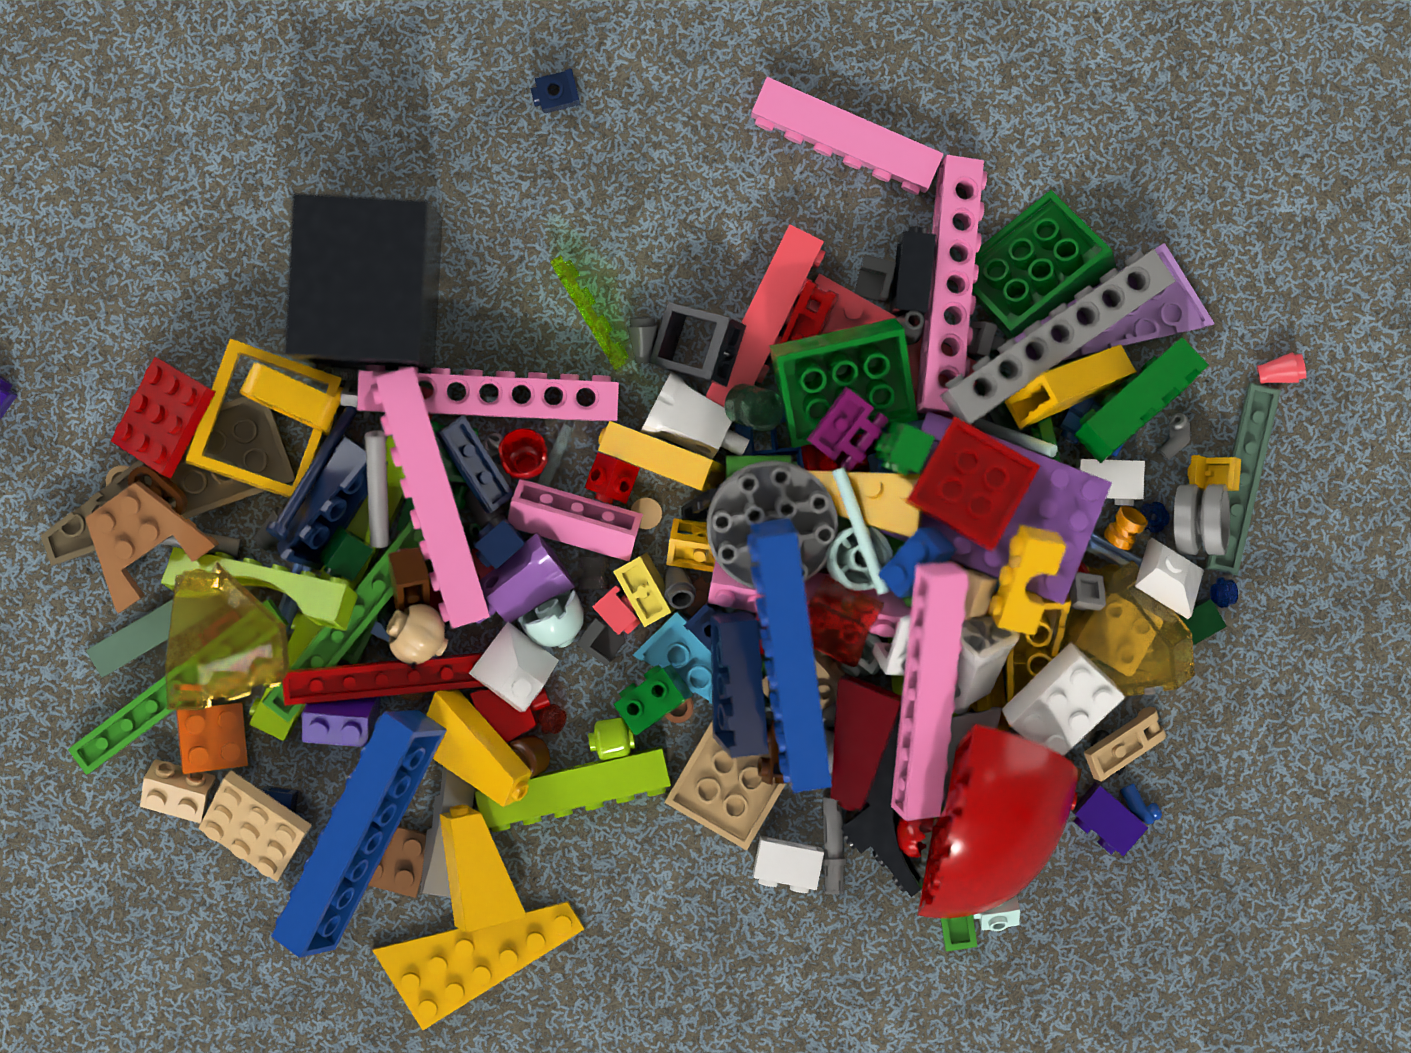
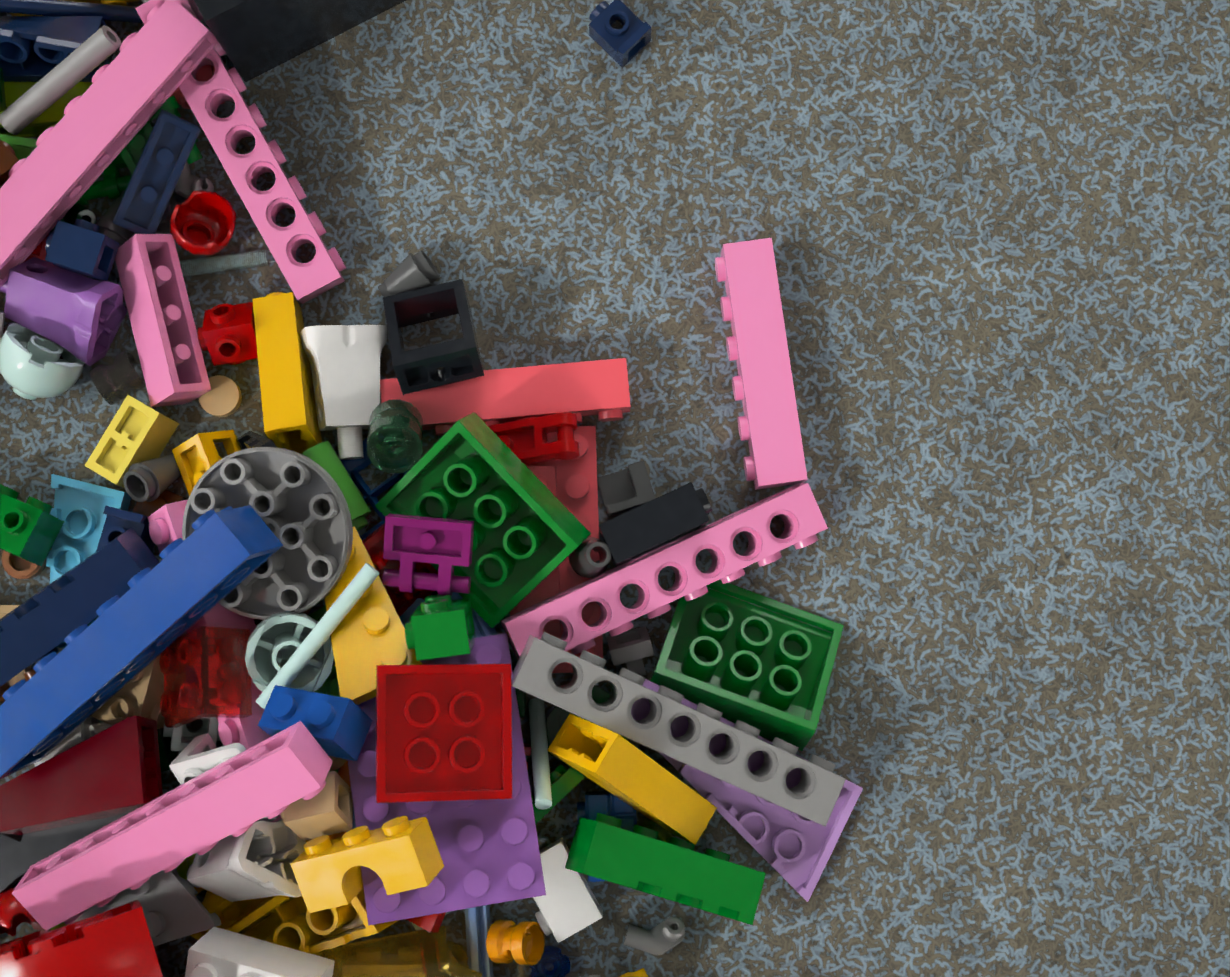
camera: 55 degrees right, 5 degrees down
clear neon green wing [550,255,630,373] -> none
dark grey panel [576,617,626,667] -> none
coral brick [592,584,641,635] -> none
light grey tile [1069,572,1106,611] -> none

